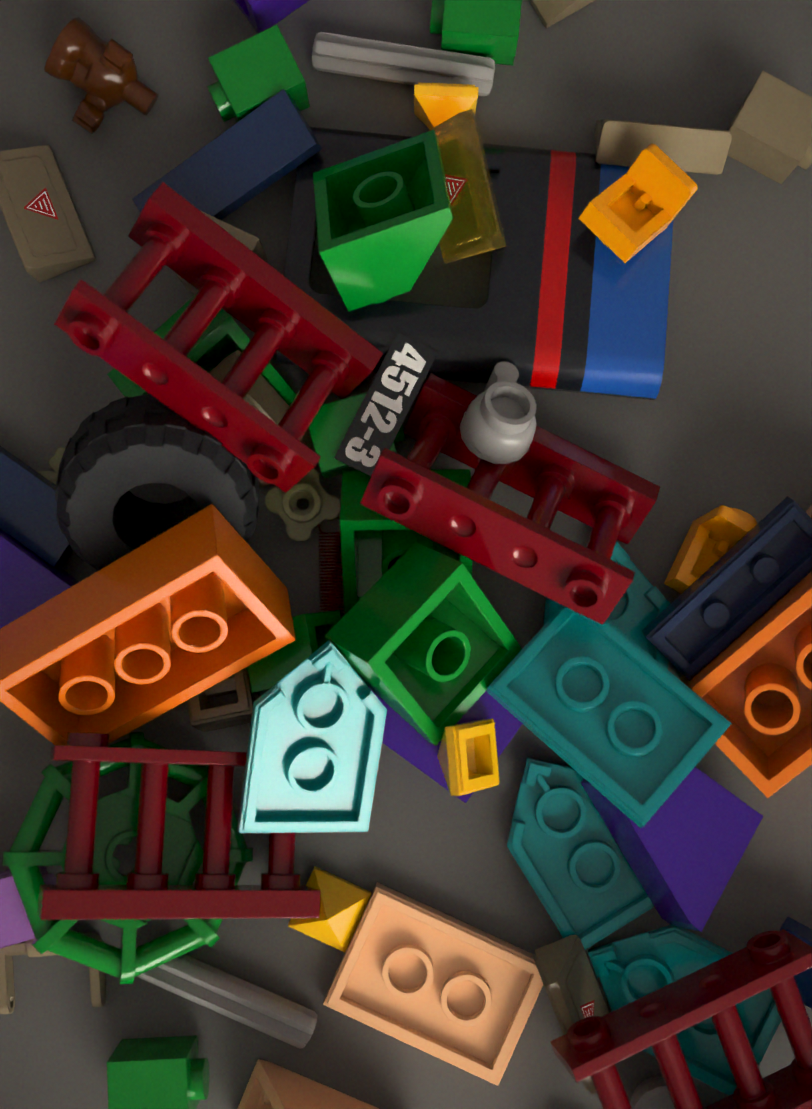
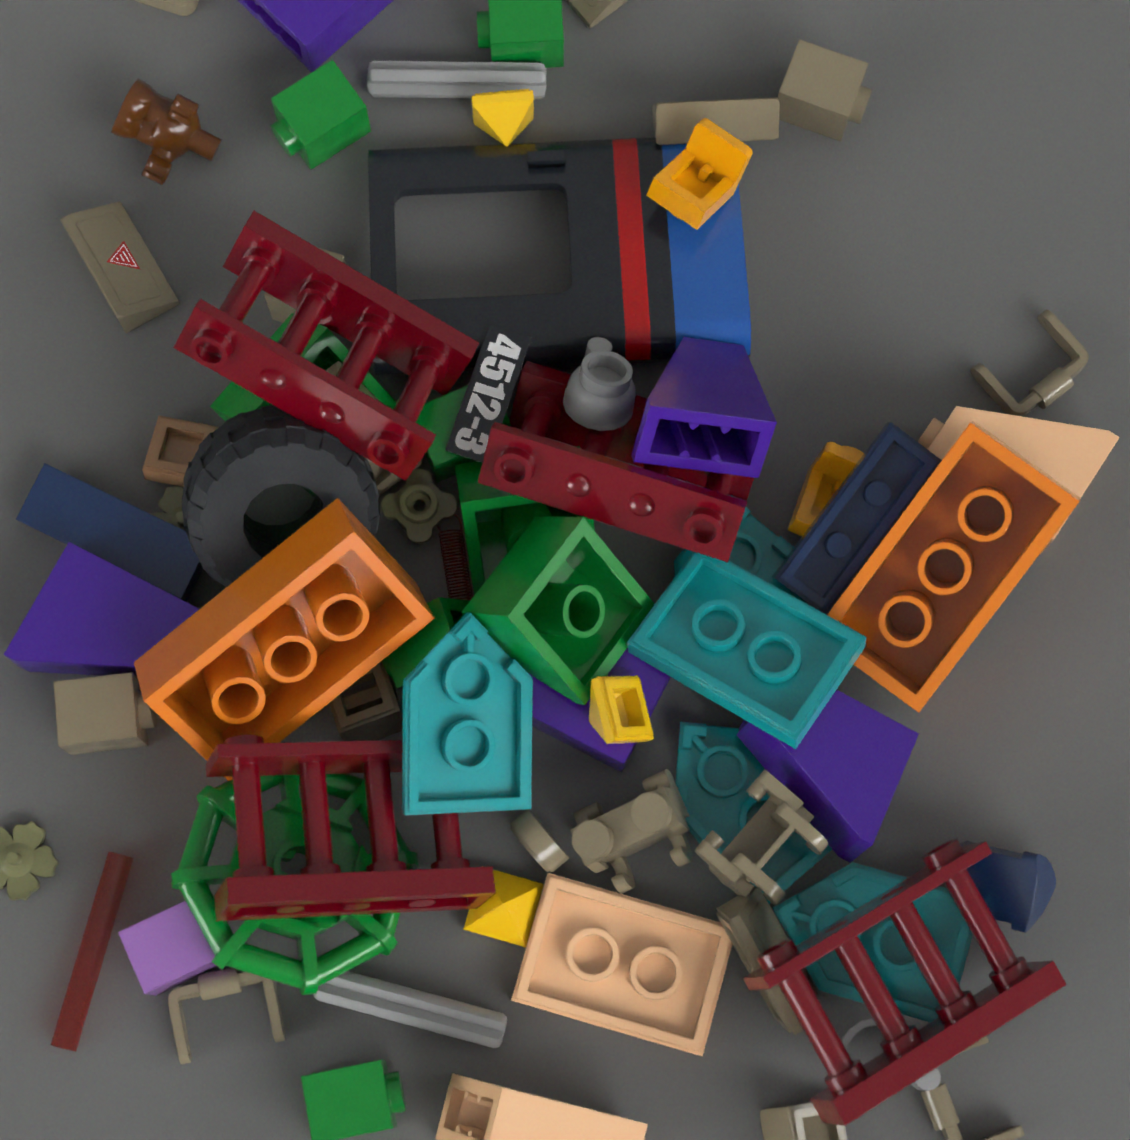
camera: 15 degrees left, 10 degrees down
dark blue tile [132,89,322,220] -> none
green slope [313,130,453,312] -> none
clear yellow slope [429,109,507,264] -> none
none -> medium nougat tile [142,415,219,487]
none -> dark tan tile [510,809,570,873]
none -> dark tan piece [570,769,693,894]
none -> dark purple slope [631,337,777,478]
none -> dark tan piece [694,770,829,905]

